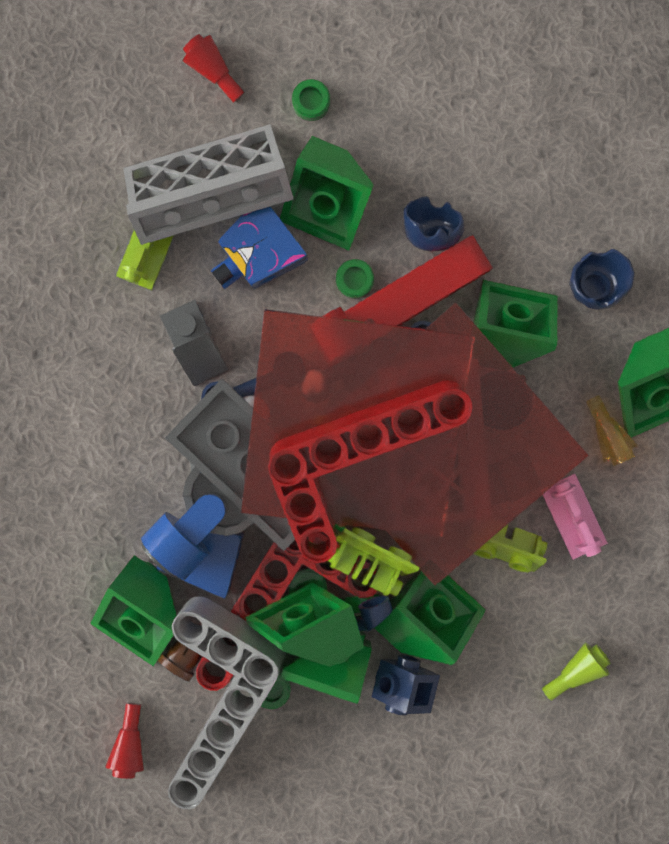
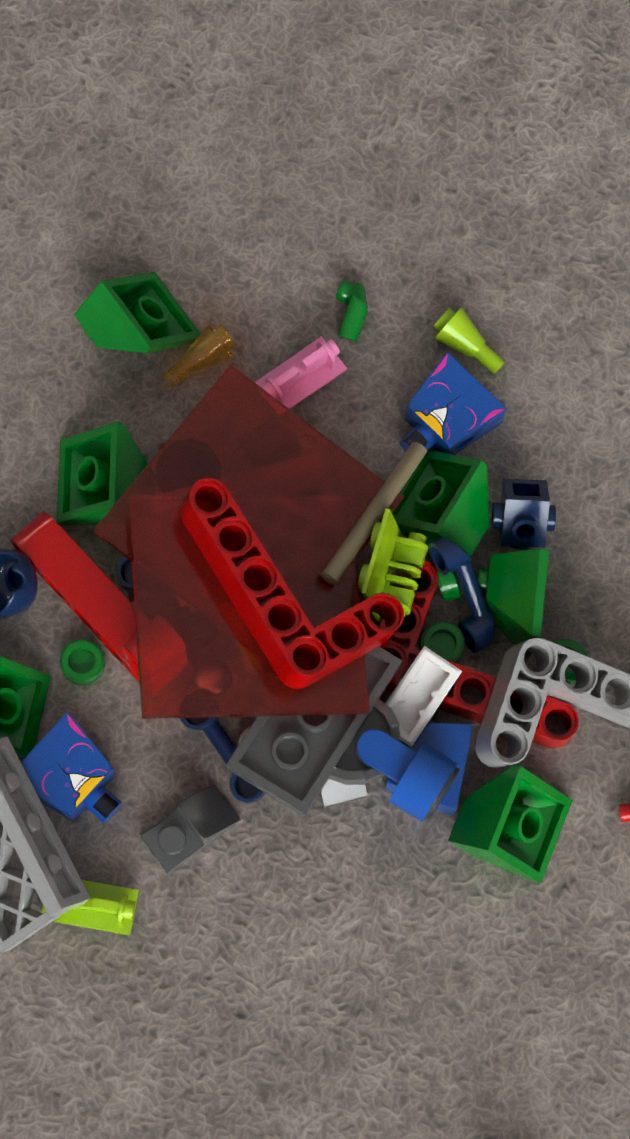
camera: 110 degrees left, 15 degrees down
reddish brown bush [158,640,202,682] -> none
green slope [245,582,364,667] -> none
lime hinge [462,518,548,573] -> none
dark blue hair [569,249,635,310] -> none
none -> dark tan bar [321,442,427,585]
none -> green arm [336,280,368,342]
none -> white plate [385,646,462,747]
none -> blue torso [400,353,507,455]

